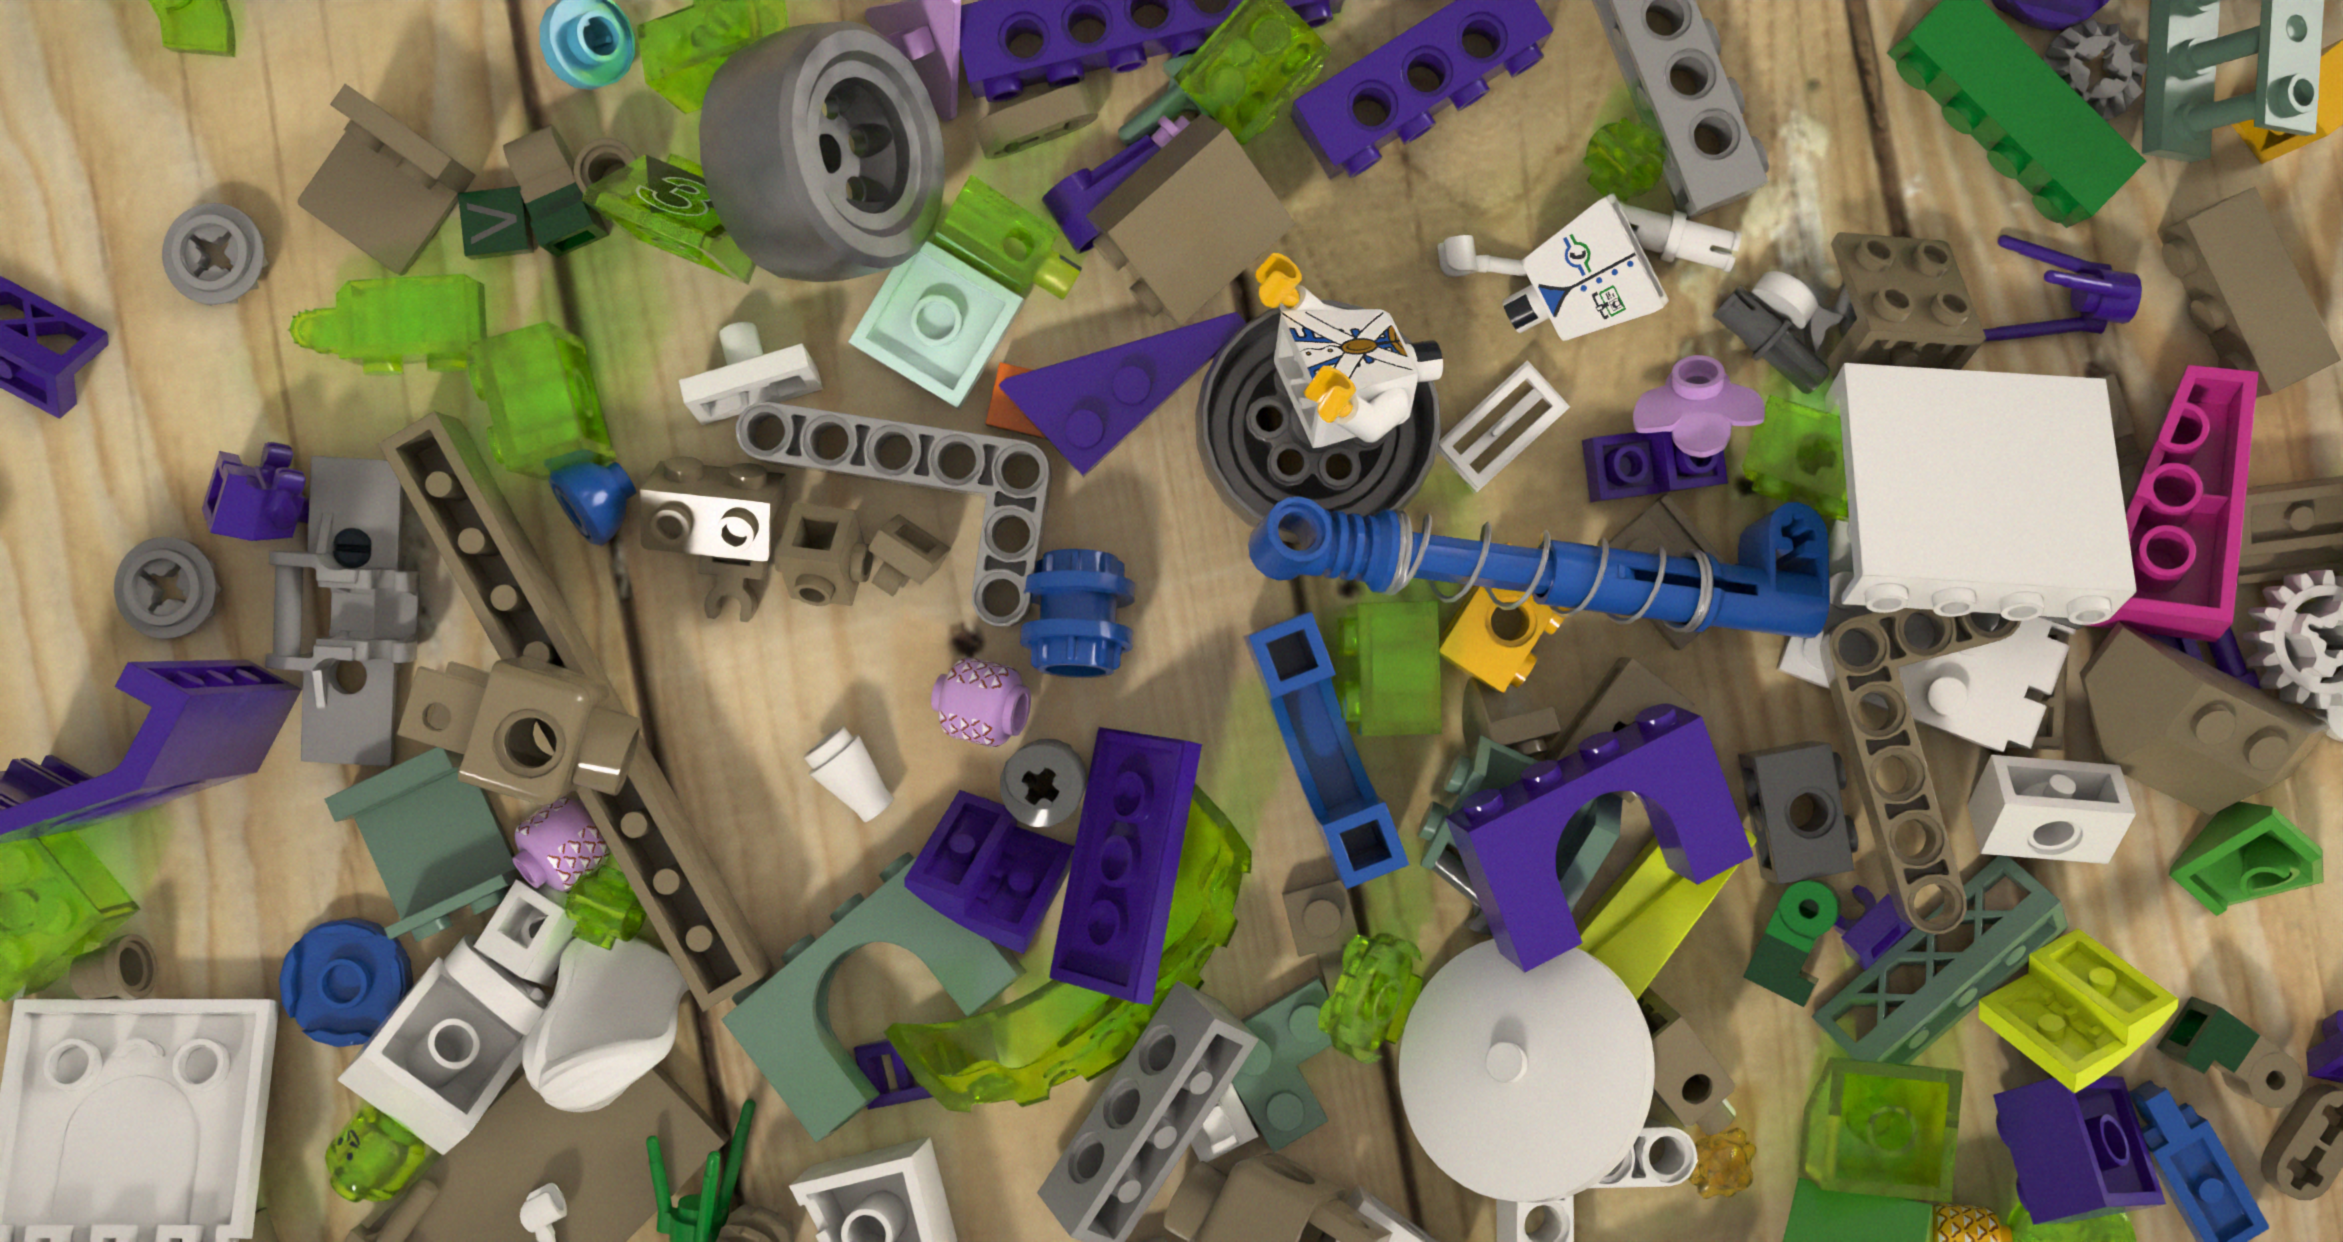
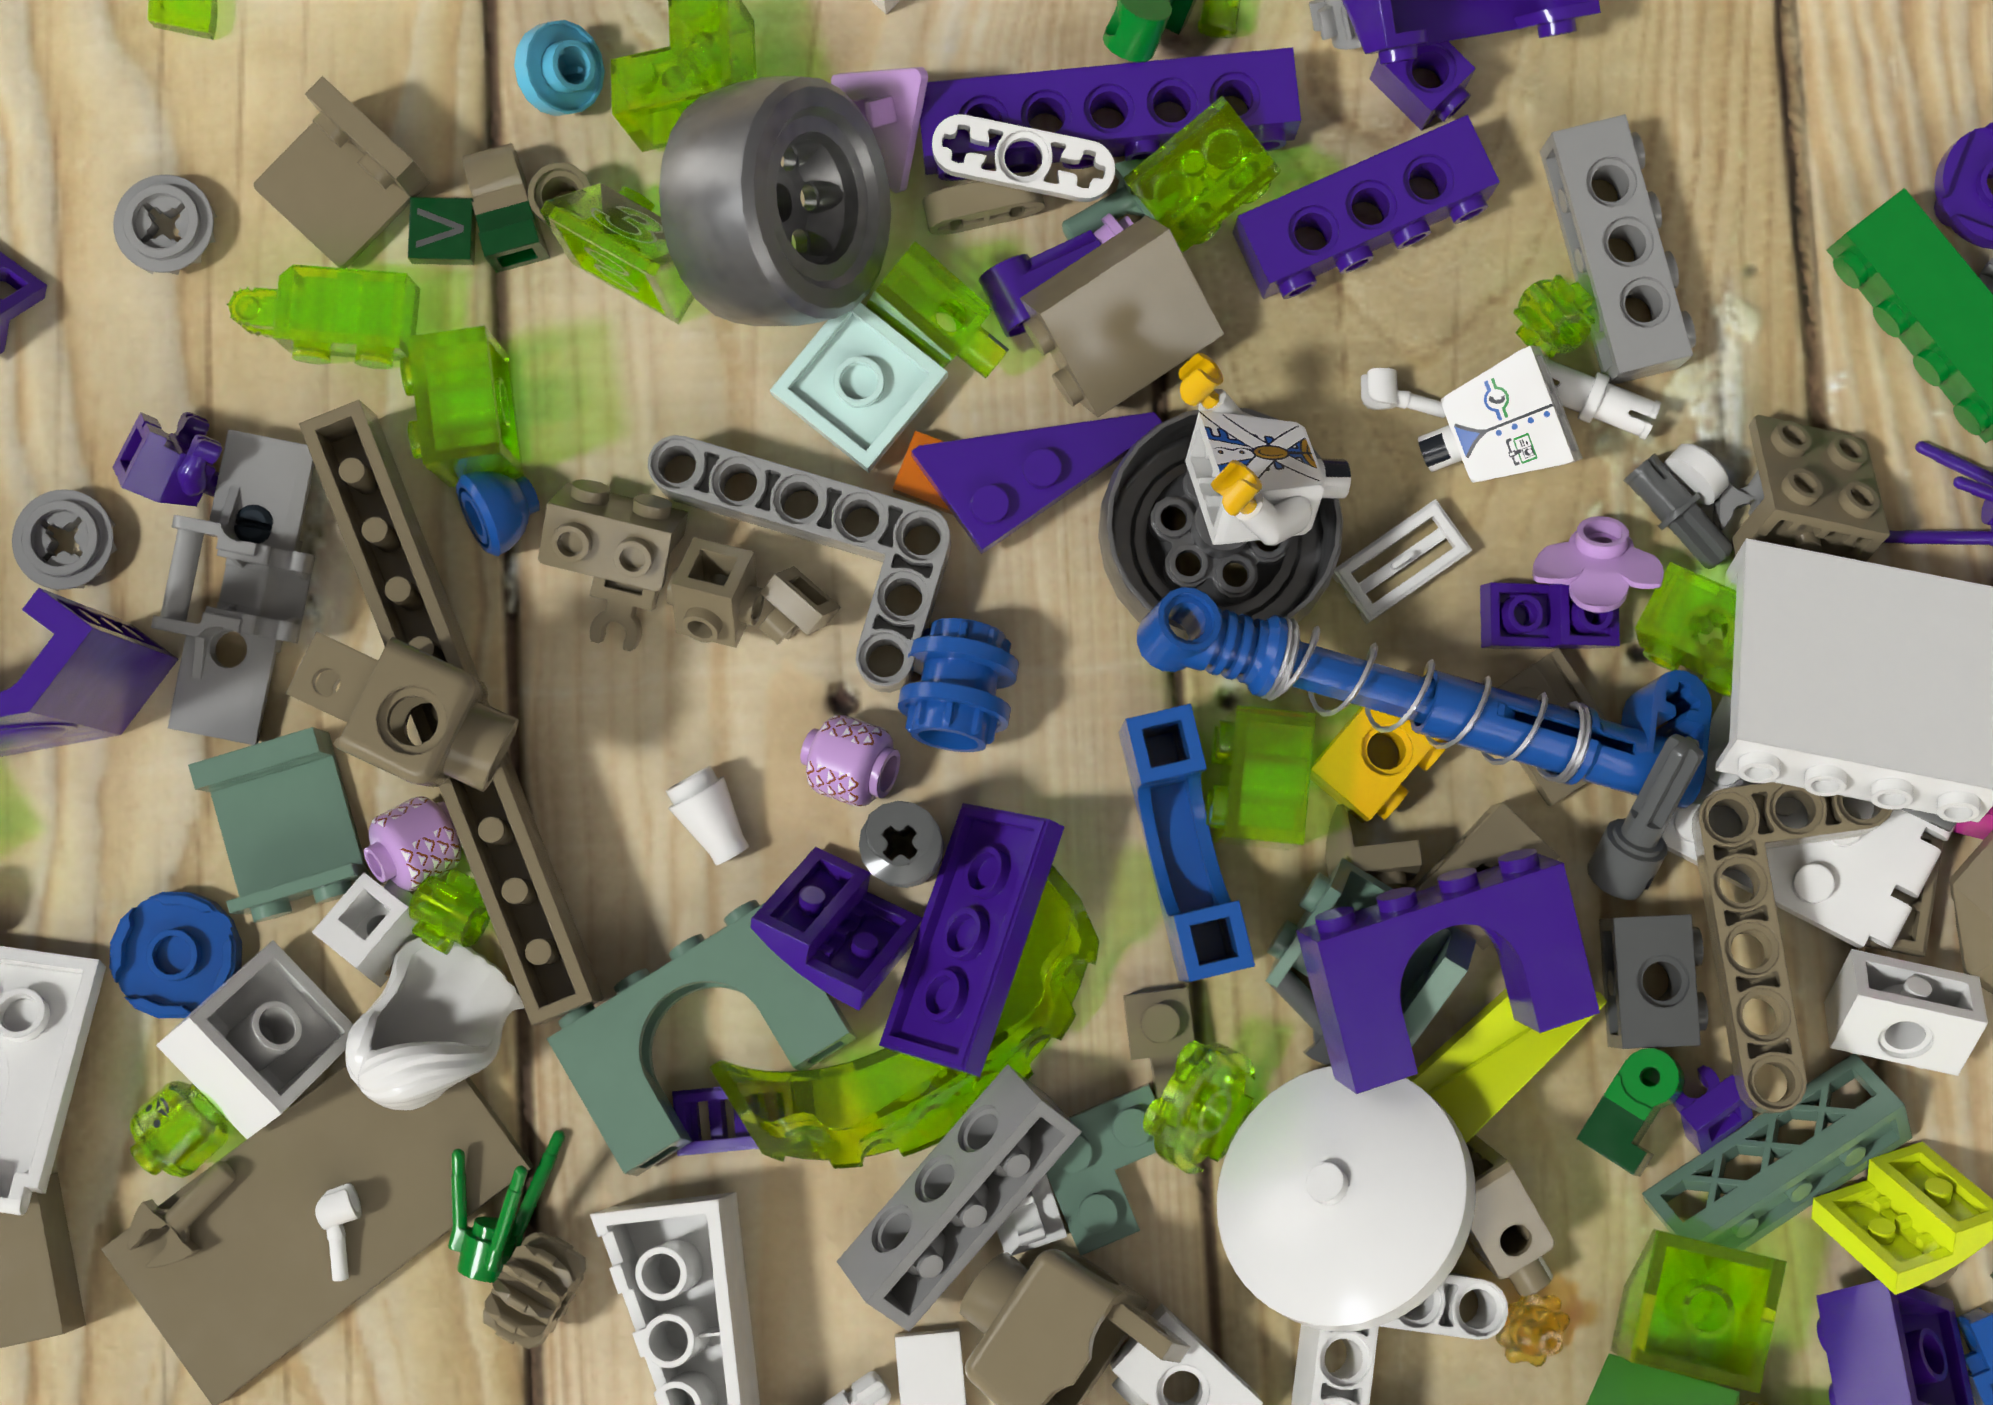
camera: 10 degrees right, 5 degrees down
white beam [443,934,552,1035] -> none
white tile [679,322,823,426] -> none
none -> white beam [932,114,1115,202]
none -> dark grey piece [1587,734,1704,900]

